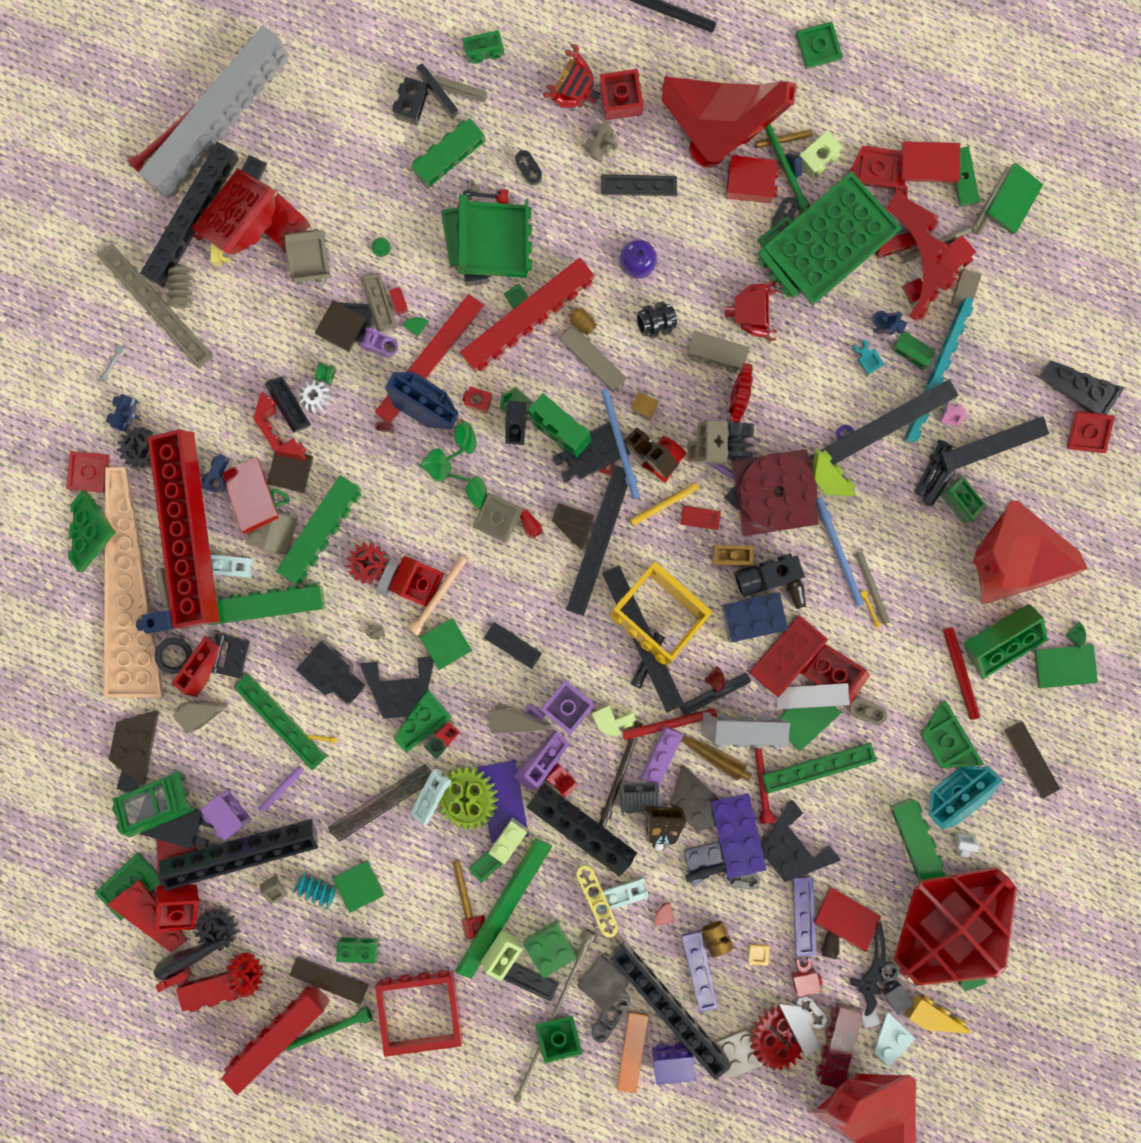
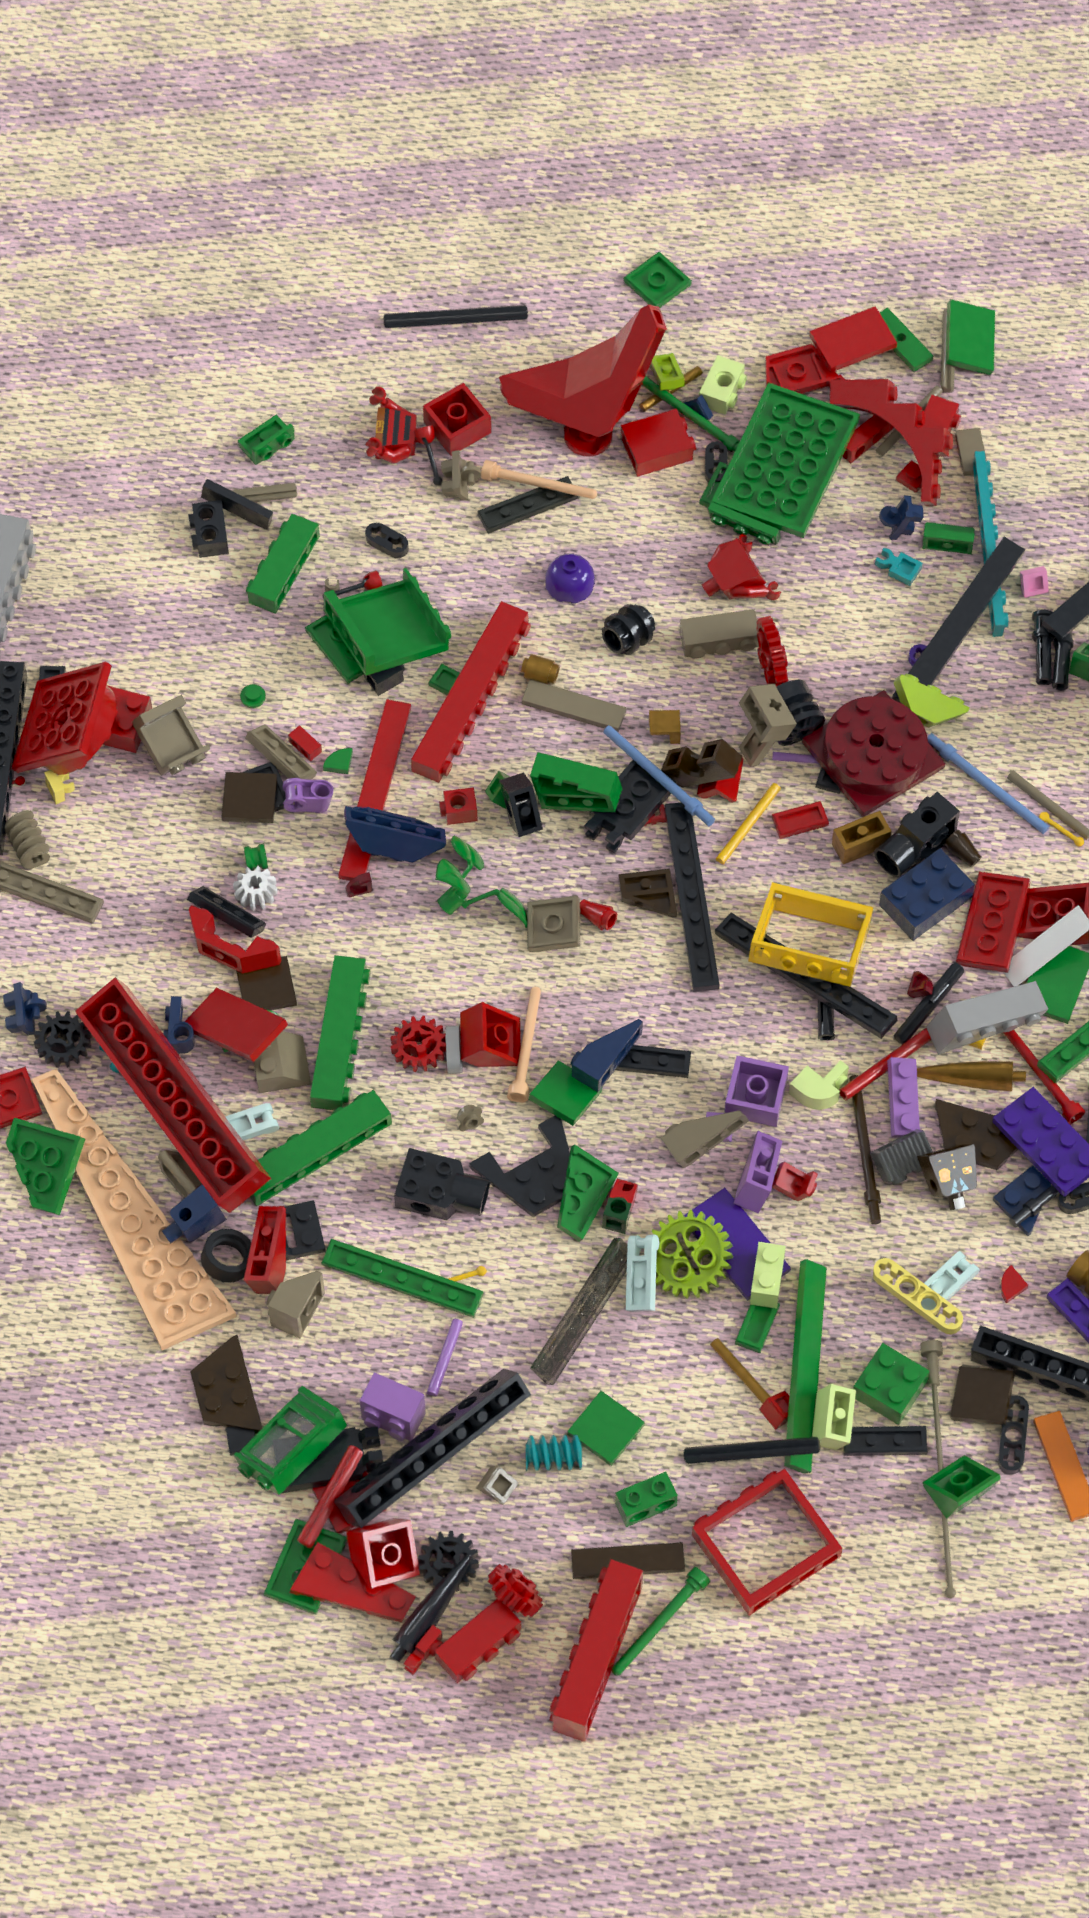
camera: 25 degrees left, 25 degrees down
black brick [526,783,637,877] -> none
none -> red axle [298,1445,363,1548]
none -> hinge [414,425,443,486]
none -> light nougat piece [481,460,597,499]
none -> dark blue slope [570,1019,643,1092]
none -> lime plate [650,353,685,390]
none -> black axle [683,1437,820,1464]

